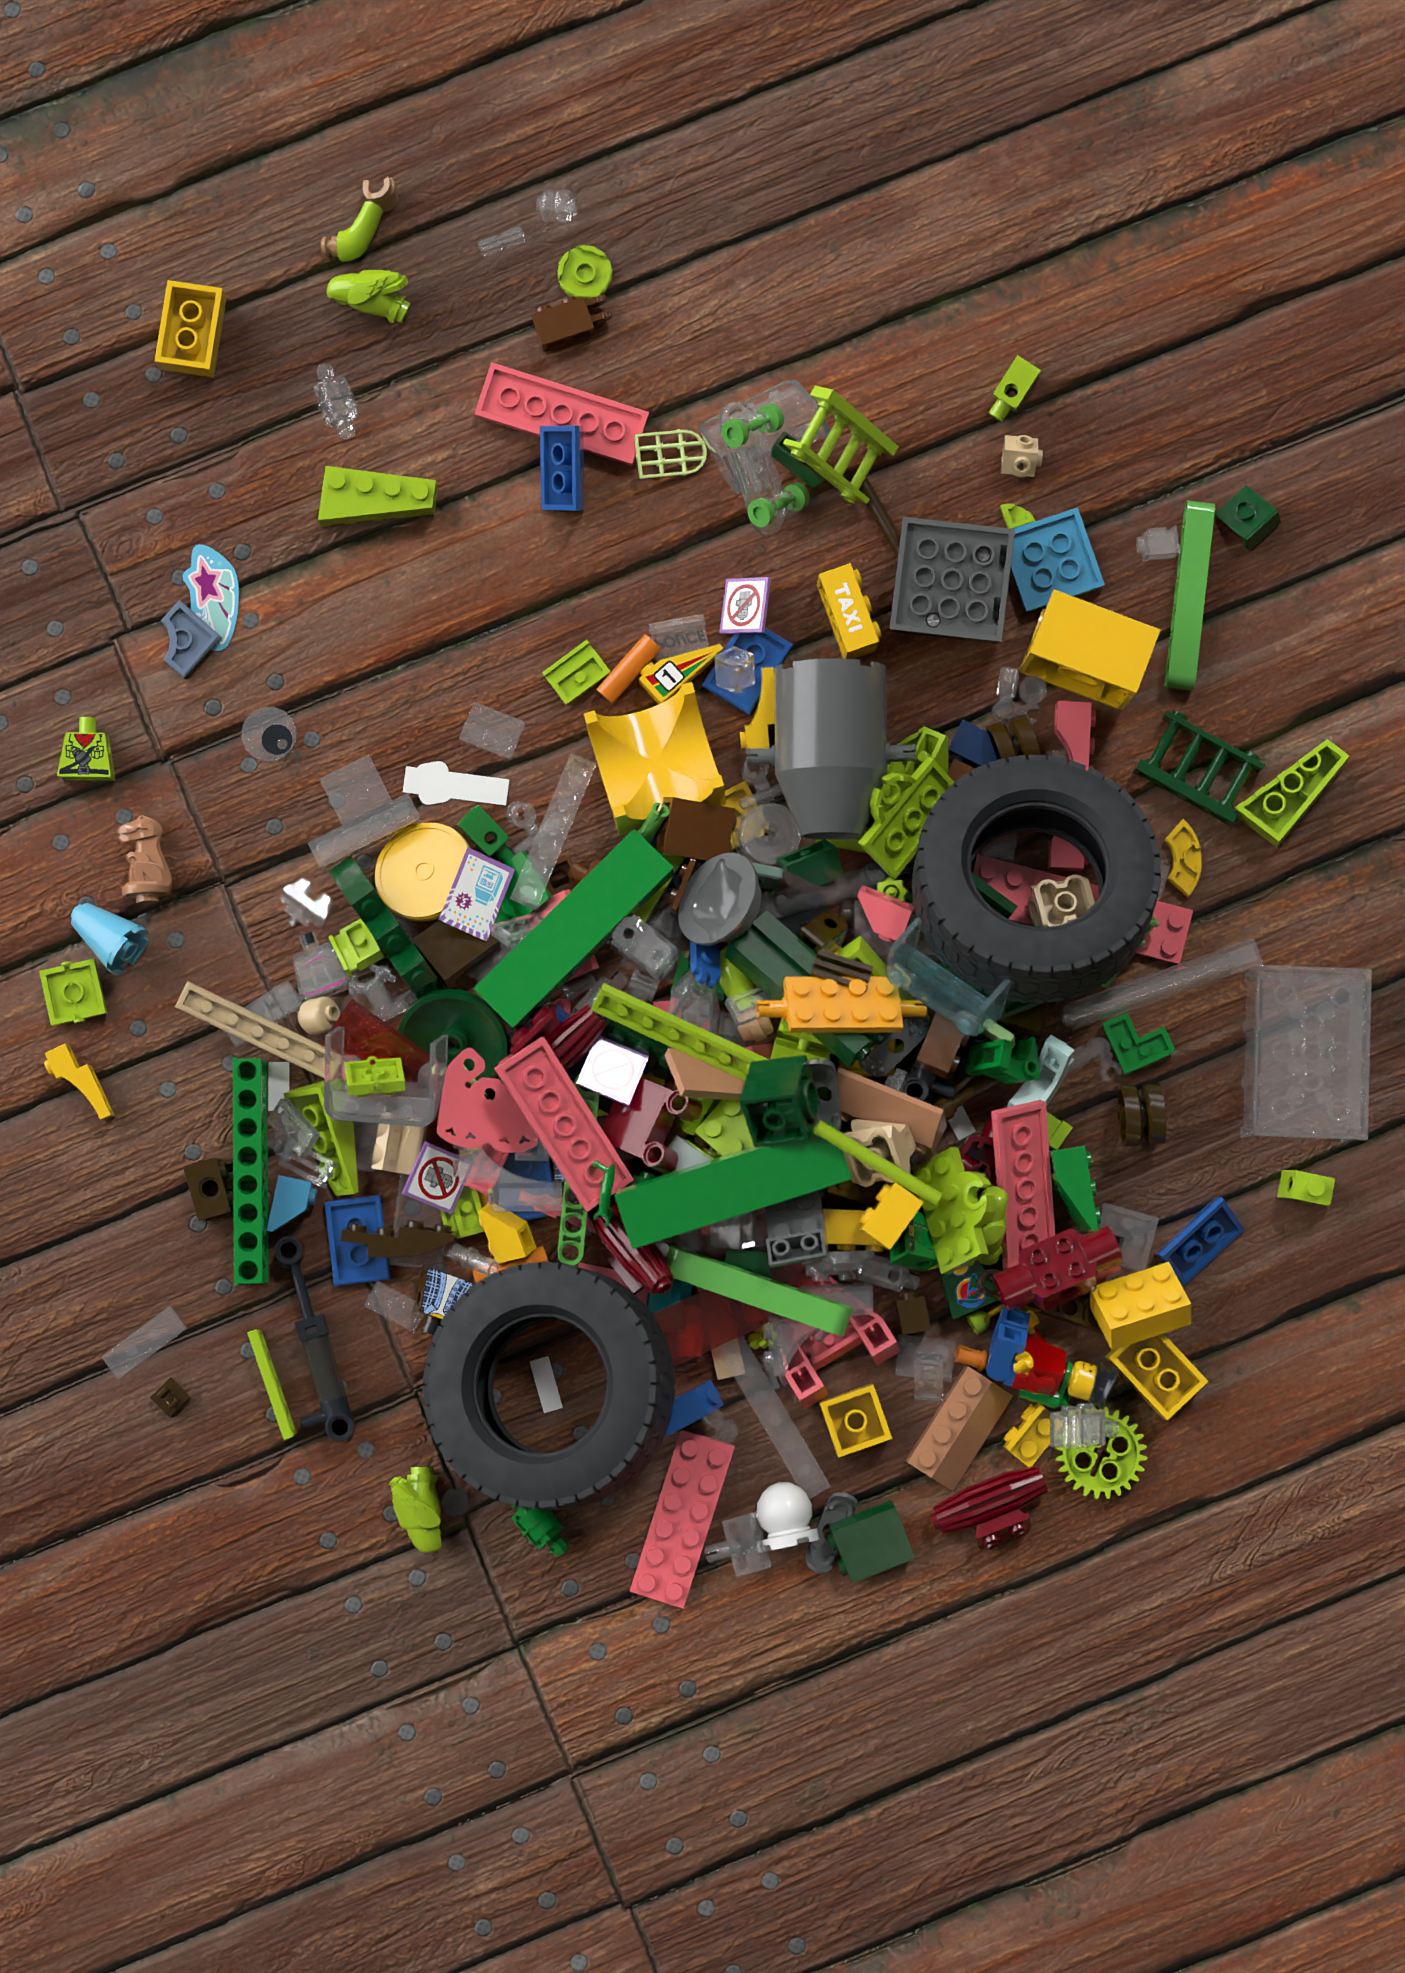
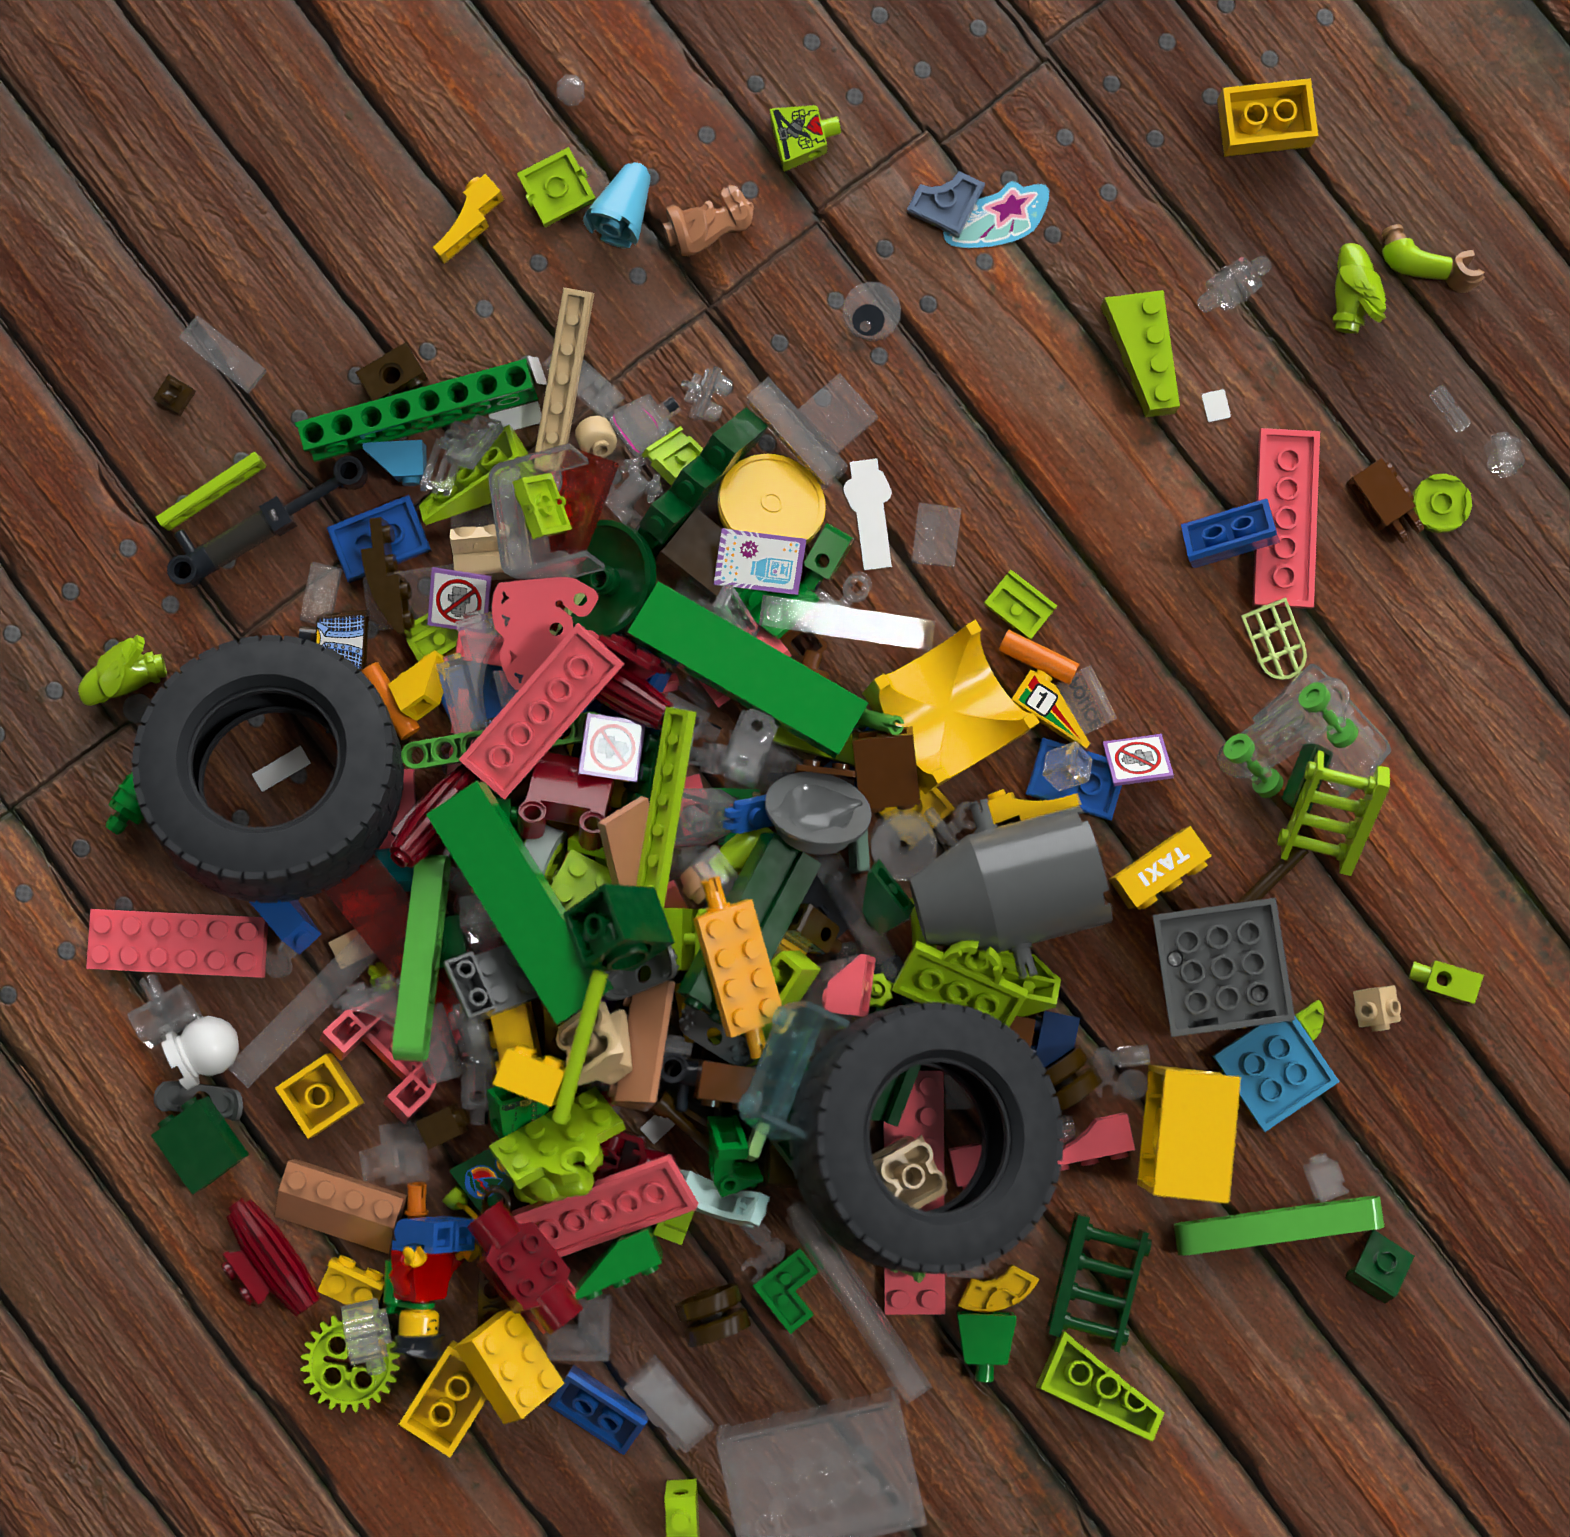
camera: 85 degrees right, 0 degrees up
clear pin [442,1241,498,1277] -> none
green piece [592,1160,615,1227] -> none
dark brown tile [810,949,873,993] -> none
none -> white sticker [528,356,547,385]
none -> clear wedge [623,1355,714,1453]
none -> green torso [956,1310,1016,1382]
none -> white sticker [1202,389,1231,422]

